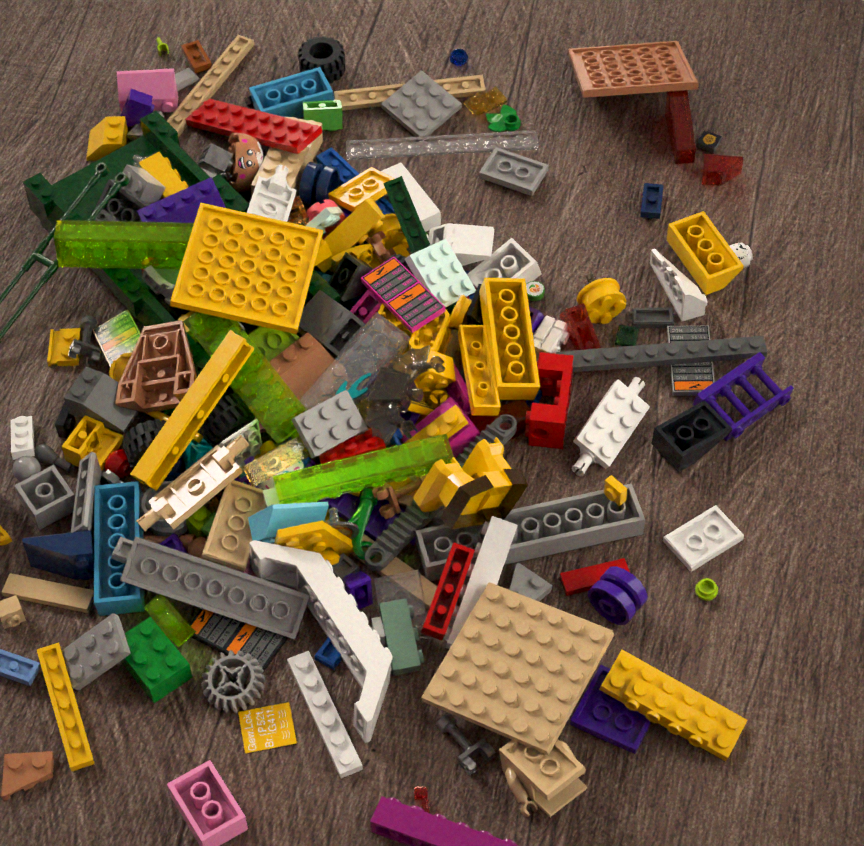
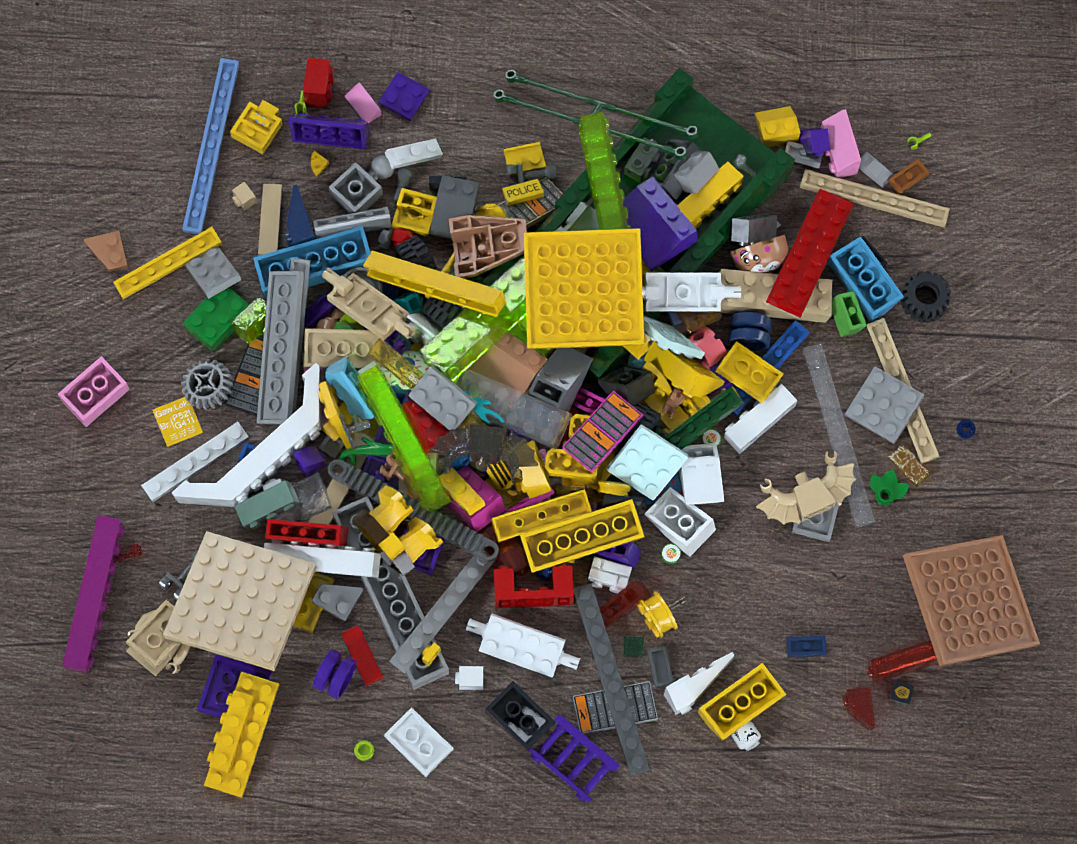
camera: 75 degrees right, 20 degrees up
none -> light grey plate [389,550,495,674]
none -> white brick [455,666,483,690]
none -> yellow tile [502,179,544,206]
none -> tan torso [756,451,856,525]

